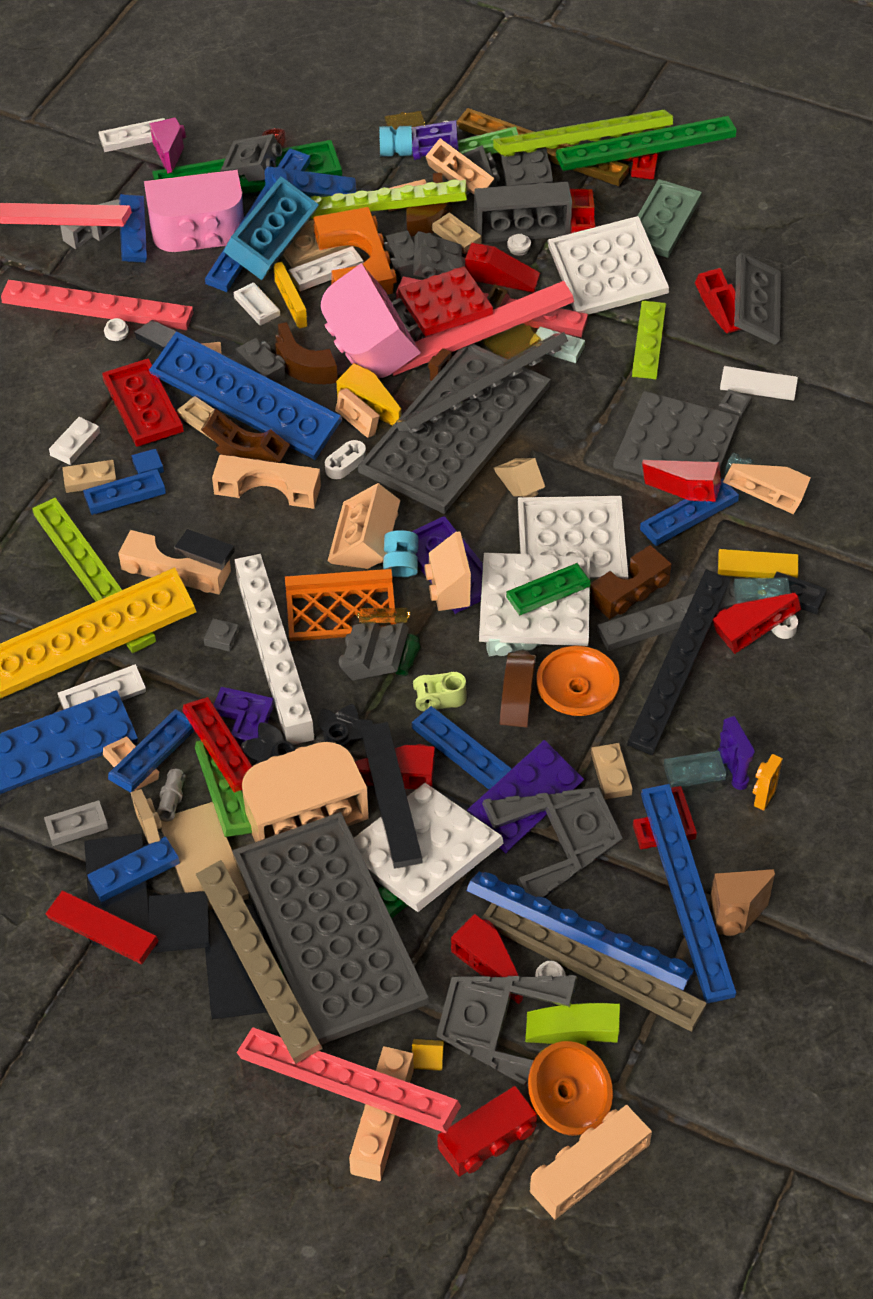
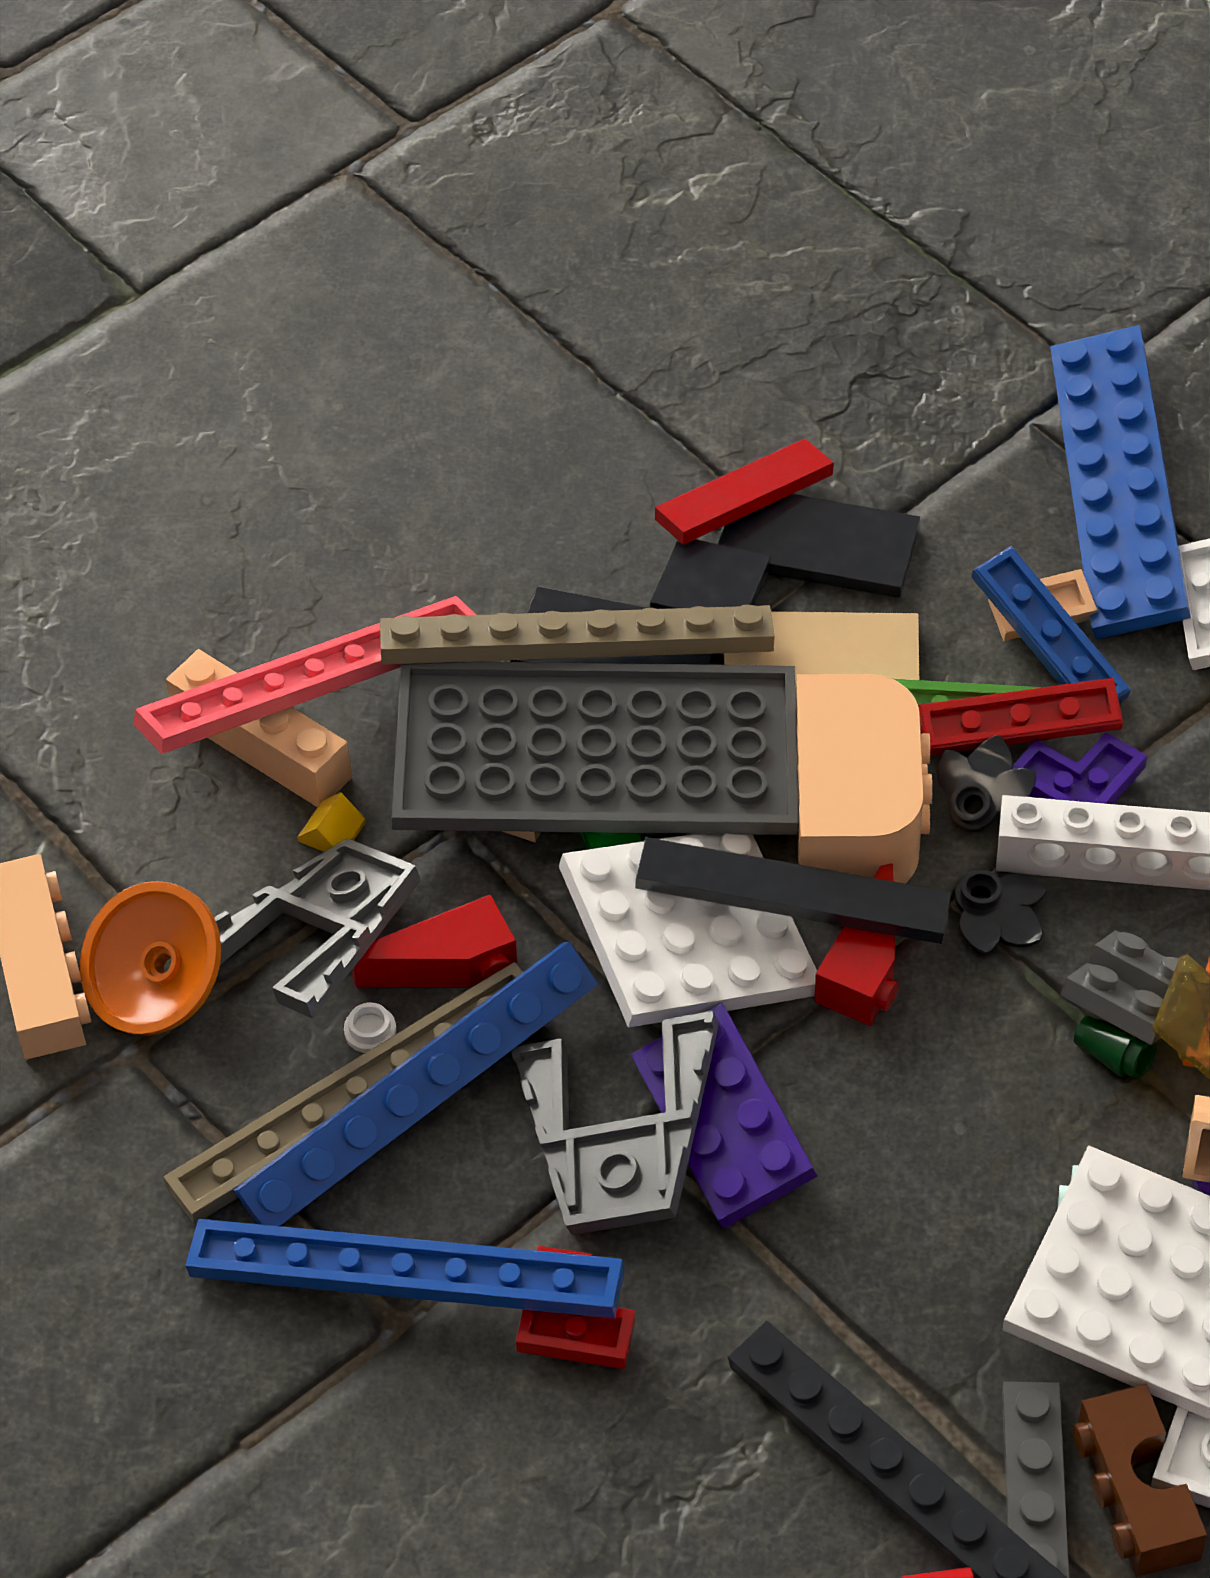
camera: 115 degrees right, 0 degrees up
light grey plate [44,800,108,846] -> none
blue plate [87,836,180,902] -> none
tan plate [130,789,162,844] -> none
light grey pin [157,769,186,821] -> none
blue plate [412,706,511,789] -> none
yellowish green piece [413,672,467,711] -> none
red brick [437,1086,537,1177] -> none
reddish brown arch [500,651,537,727] -> none
green tile [506,563,591,616] -> none
lime slope [525,1003,620,1046] -> none
orange dish [536,646,619,716] -> none
tan plate [591,743,632,800] -> none
clear light blue plate [663,751,726,788] -> none
medium nougat slope [709,869,775,936] -> none
dark purple plate [718,716,754,790] -> none
light orange plate [753,754,783,811] -> none

